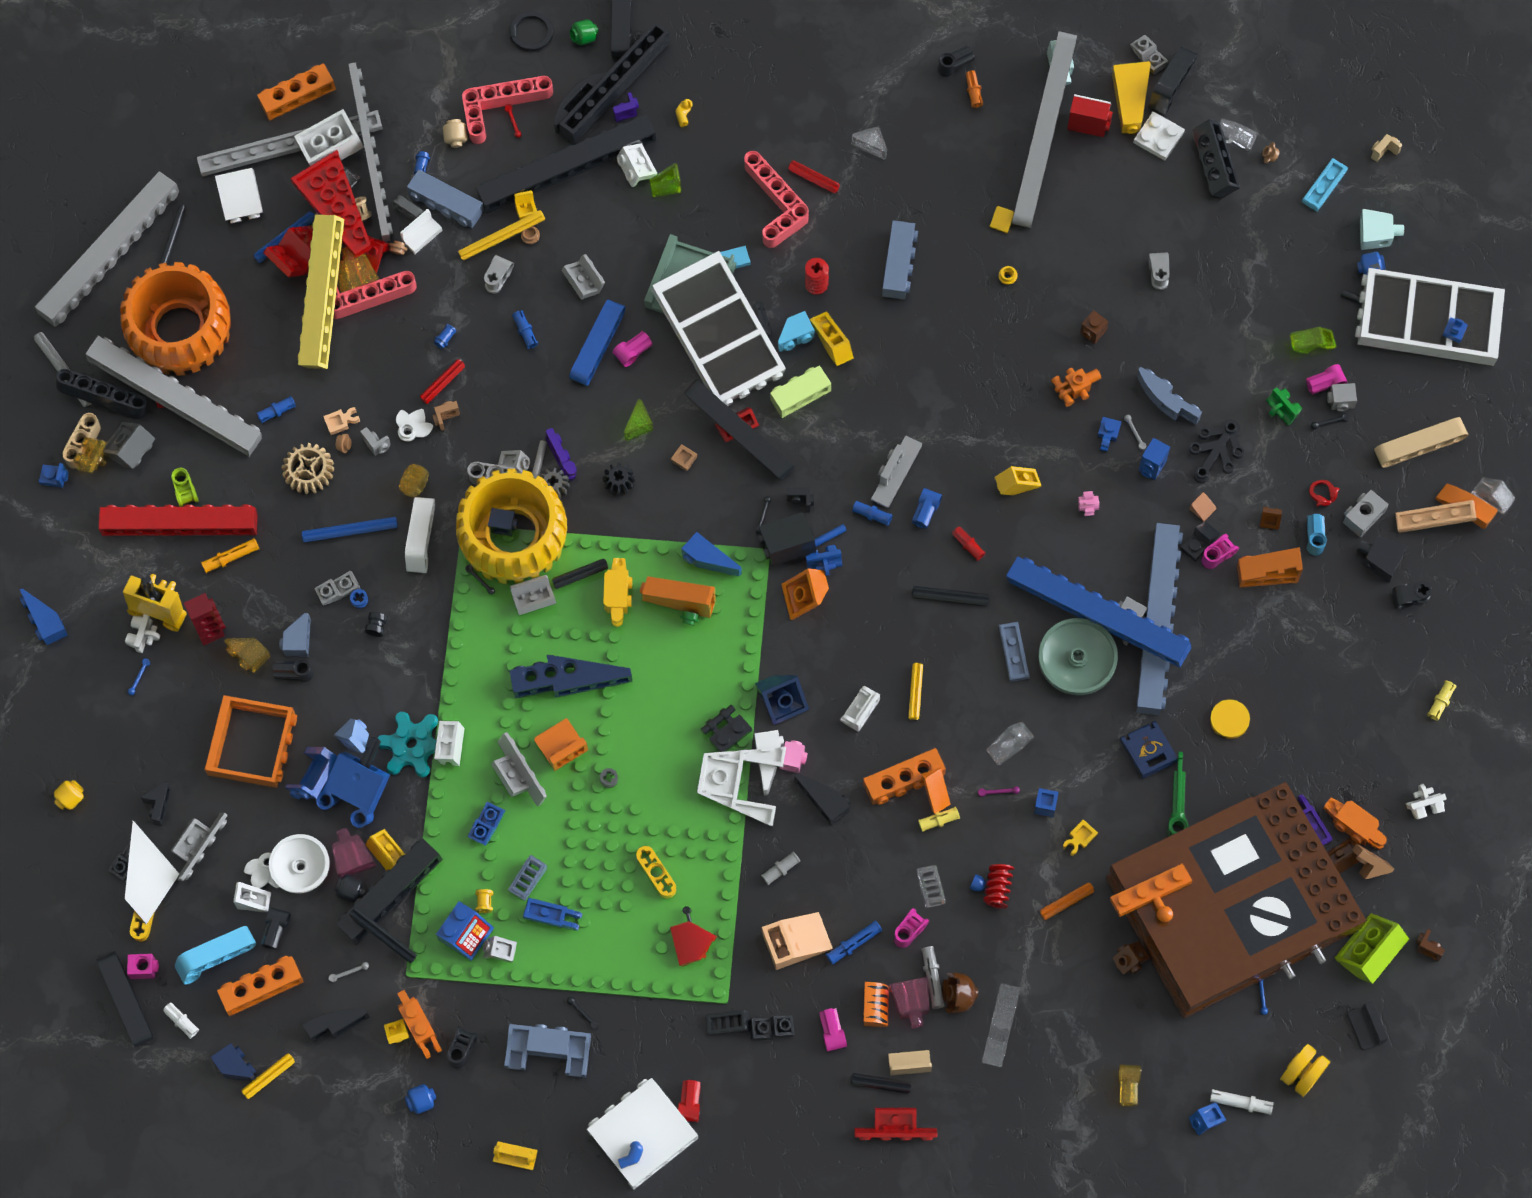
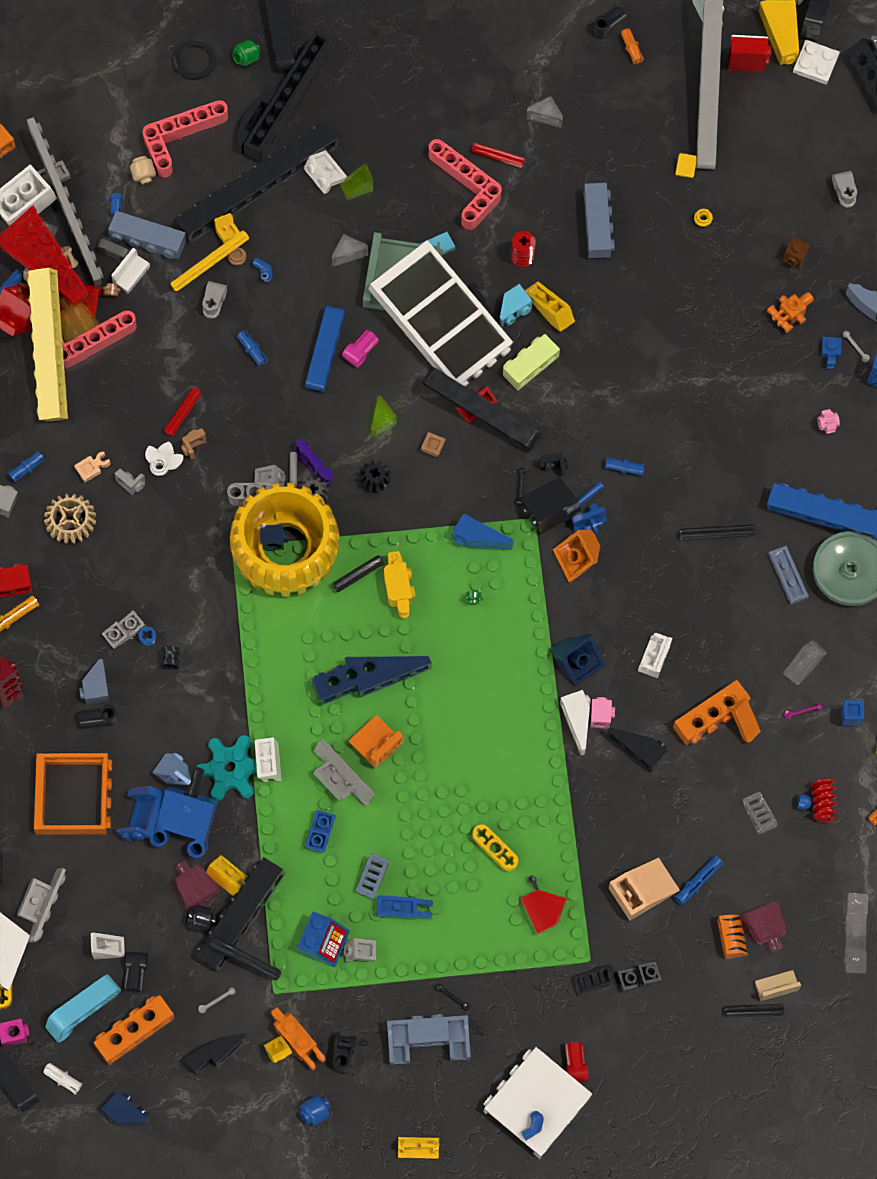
camera: 15 degrees left, 0 degrees up
clear yellow slope [224,638,271,673] -> none
yellow axle [241,1053,295,1099] -> none
white plate [244,852,279,889] -> none
white dish [269,834,330,893] -> none
blue axle [301,517,398,542] -> none
medium nougat plate [335,434,352,453] -> none
clear yellow gear [399,464,429,498] -> none
white beam [405,497,435,573] -> none
blue pin [434,324,456,349] -> none
black hinge [465,565,495,595] -> none
yellow bush [475,889,493,913] -> none
red hinge [505,104,522,138] -> none
light grey bracket [510,575,556,615] -> none
light grey bracket [562,254,605,299] -> none
dark grey bush [600,768,618,788] -> none
dark purple bracket [613,92,639,122] -> none
orange slope [640,576,716,618] -> none
yellow arm [675,99,693,127] -> none
white wing [697,747,786,826] -> none
black plate [700,705,752,752] -> none
light grey pin [761,851,801,885] -> none
dark pink piece [819,1008,847,1052] -> none
red bracket [854,1108,937,1140] -> none
light grey bracket [871,436,922,508] -> none
dark pink piece [894,908,929,948] -> none
yellow axle [908,663,923,720] -> none
blue piece [912,488,942,529] -> none
light yellow pin [918,807,960,832] -> none
light grey pin [921,946,945,1009] -> none
reddish brown cylinder [942,973,978,1013] -> none
red axle [952,527,986,561] -> none
yellow slope [995,466,1041,495] -> none
none -> blue arm [252,257,273,282]
none -> clear slope [332,234,368,266]

